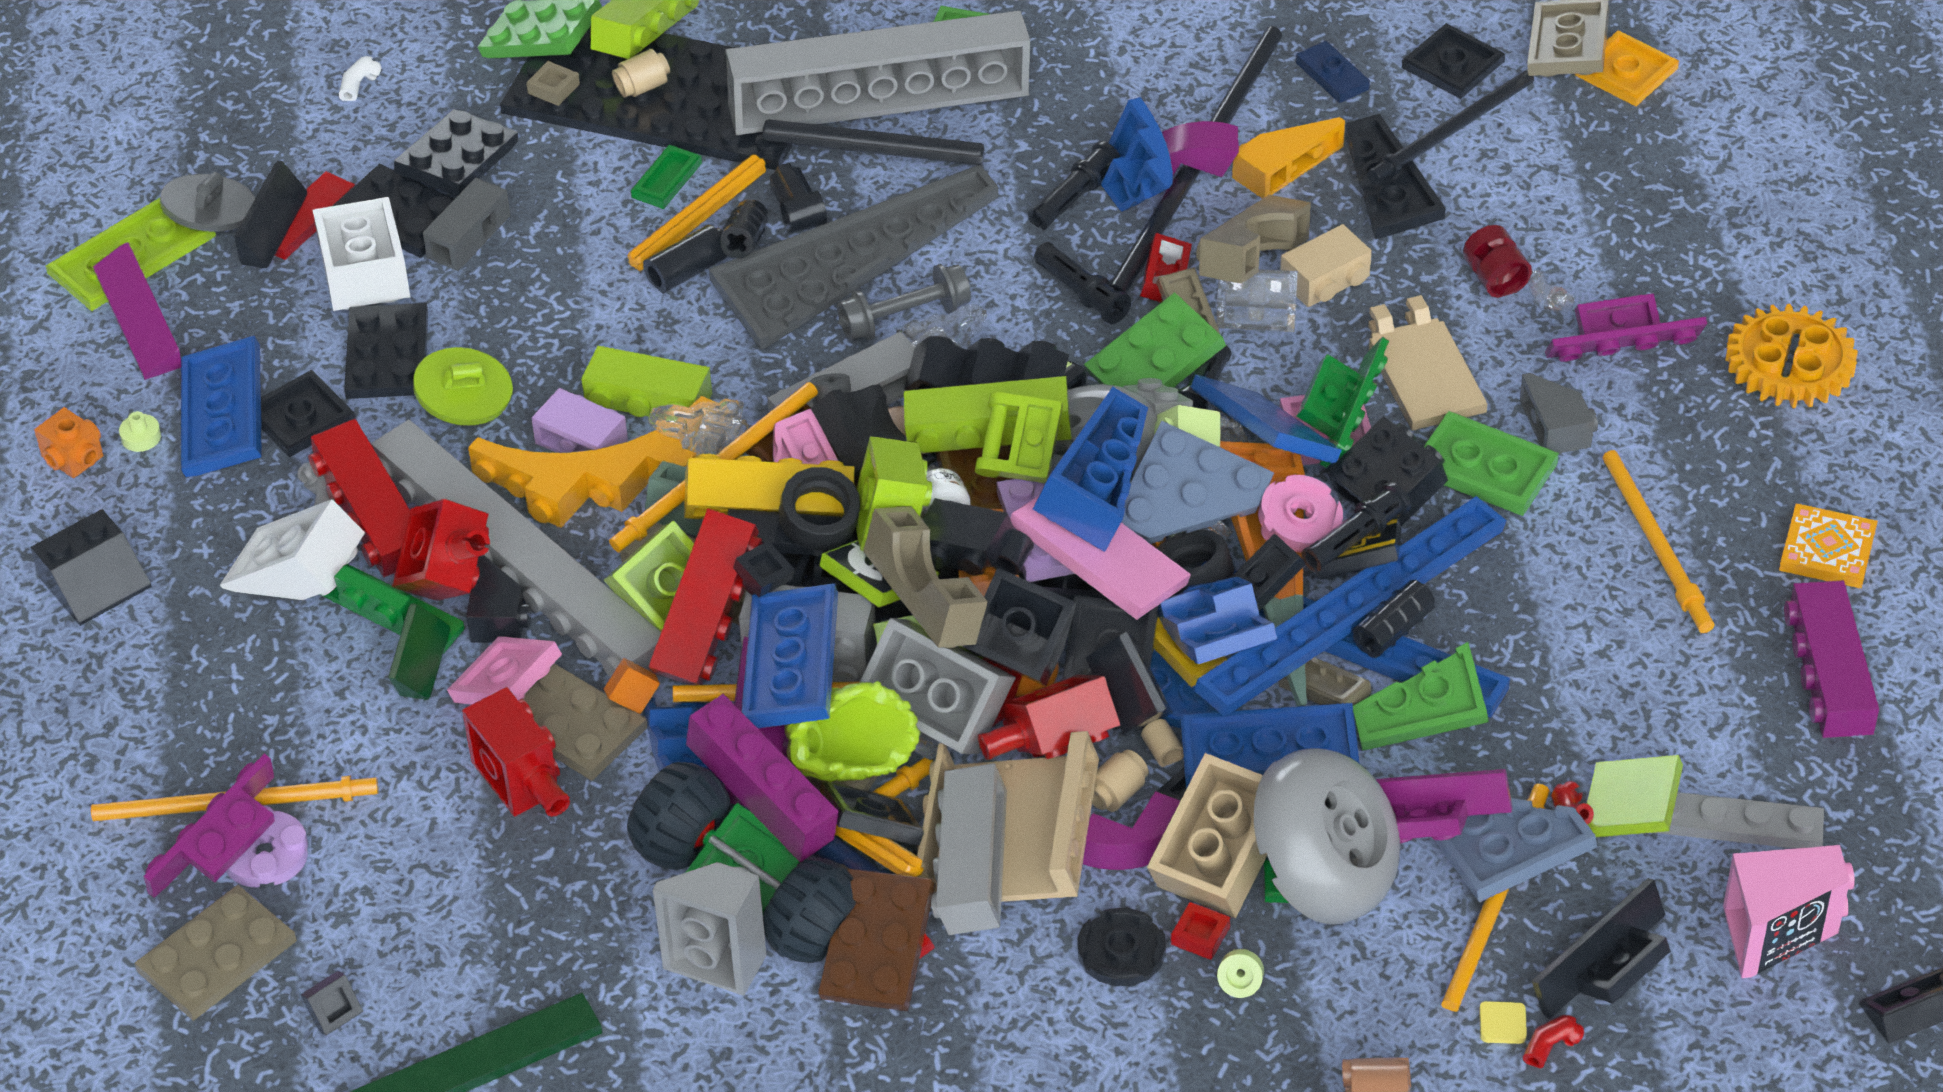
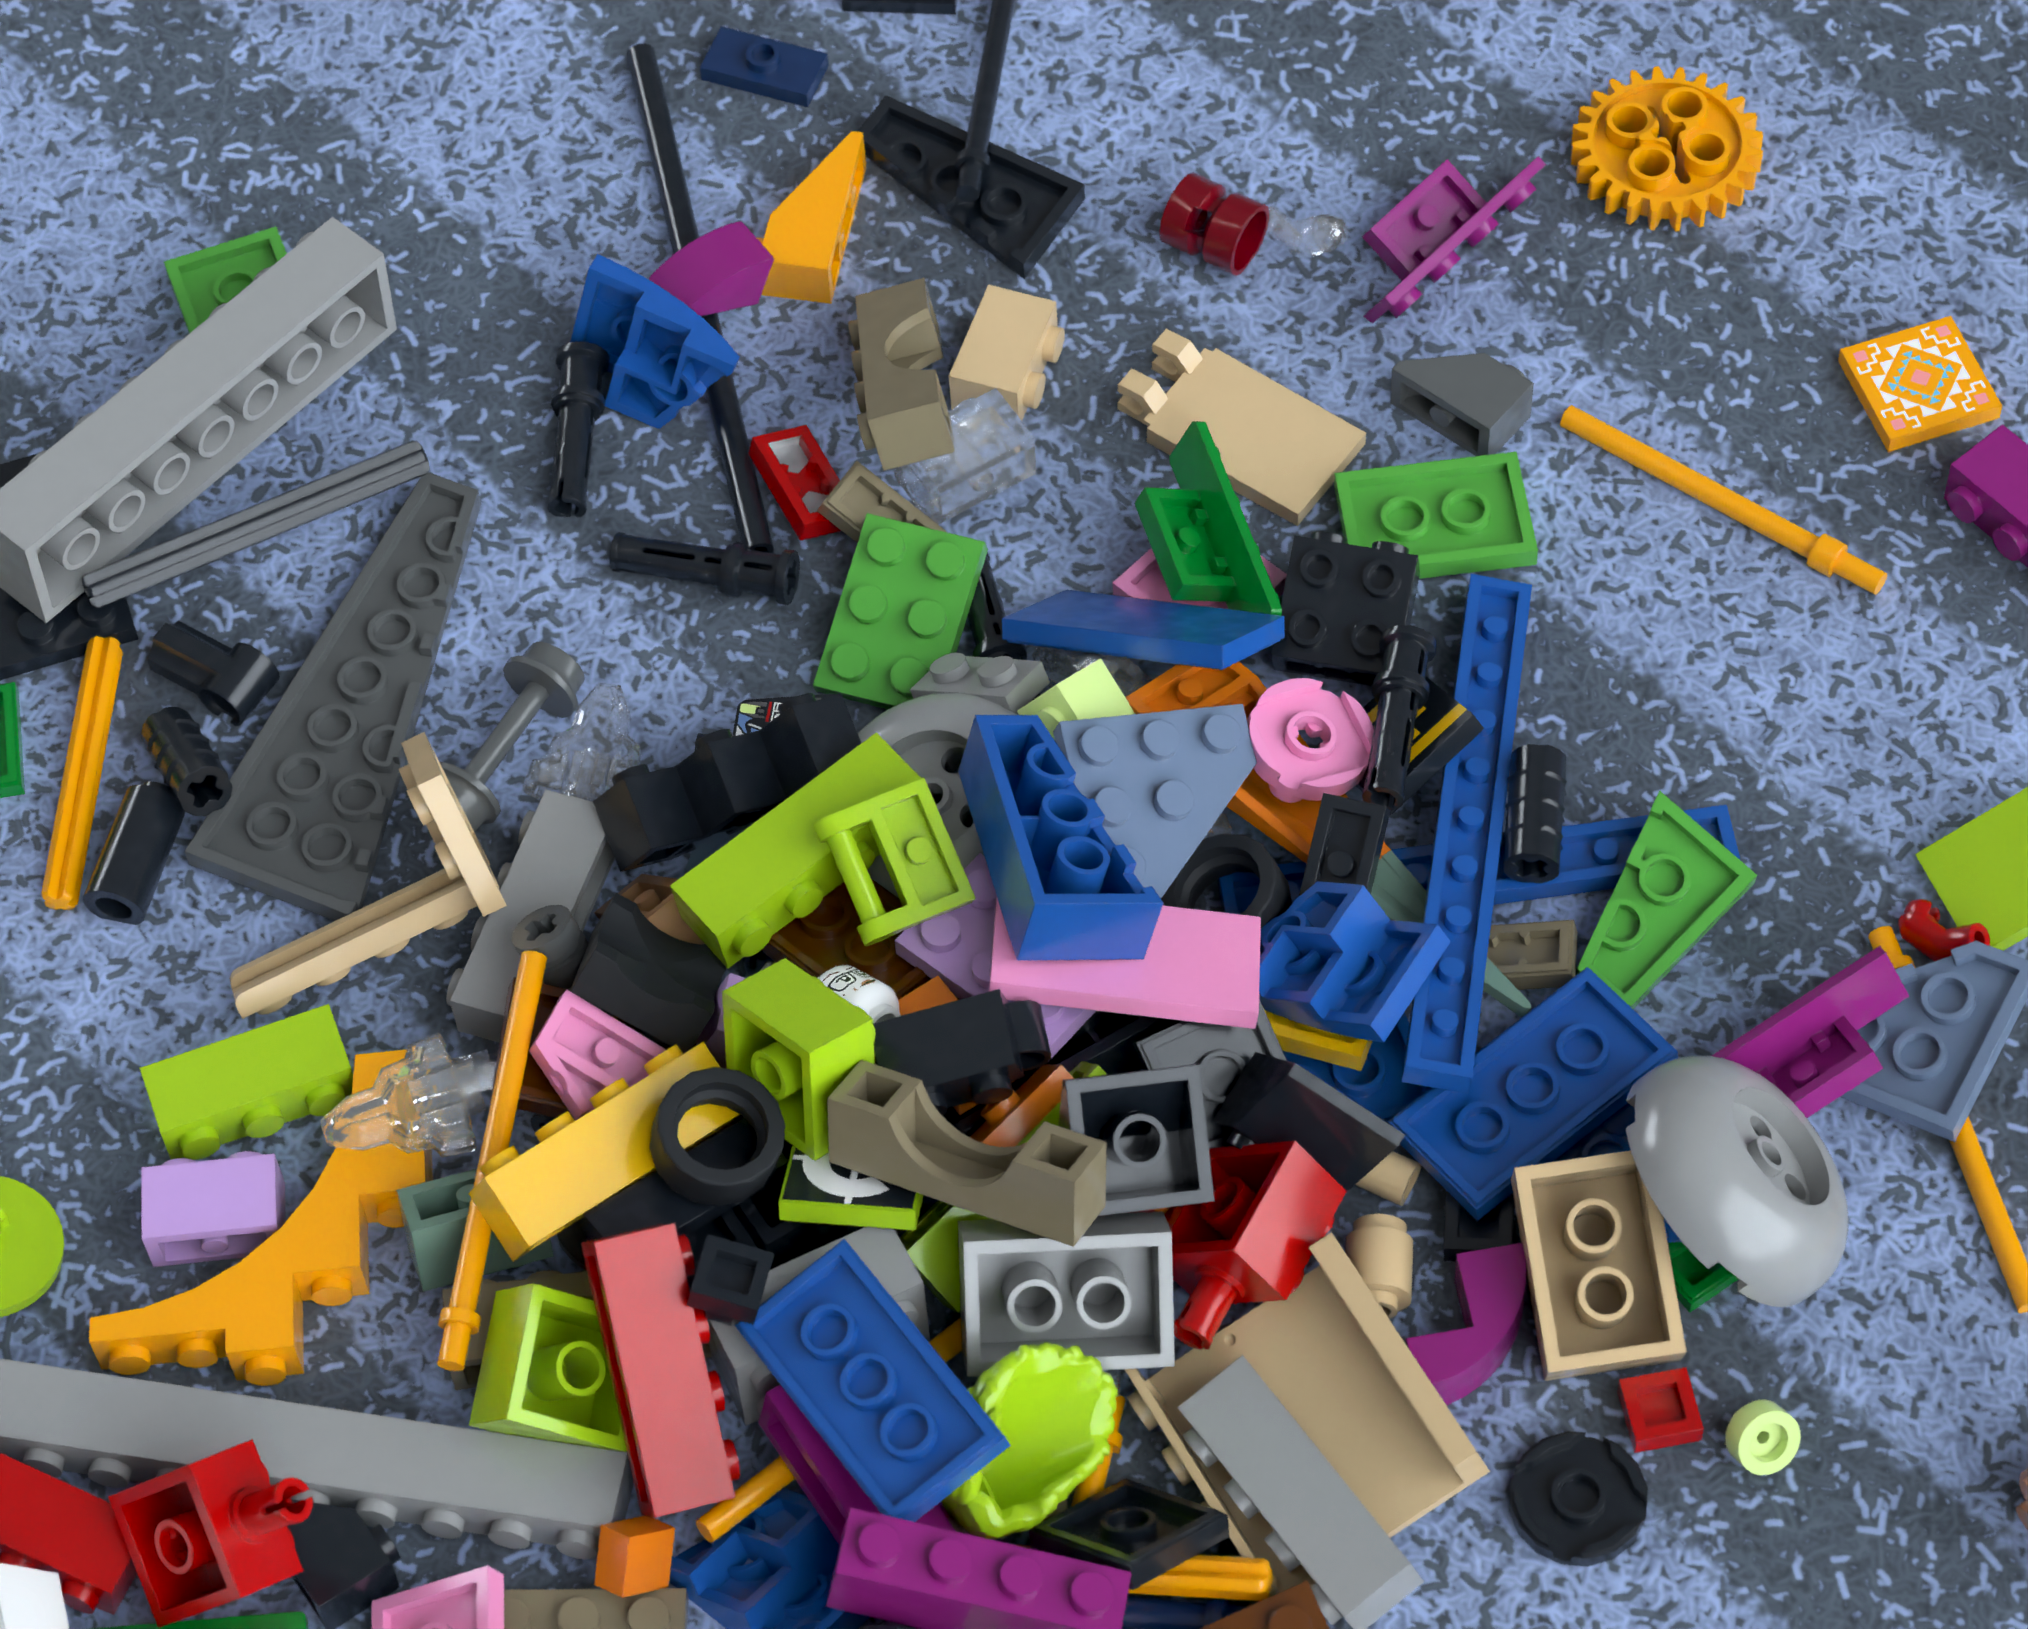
camera: 35 degrees left, 10 degrees up
none -> tan bracket [230,732,507,1019]

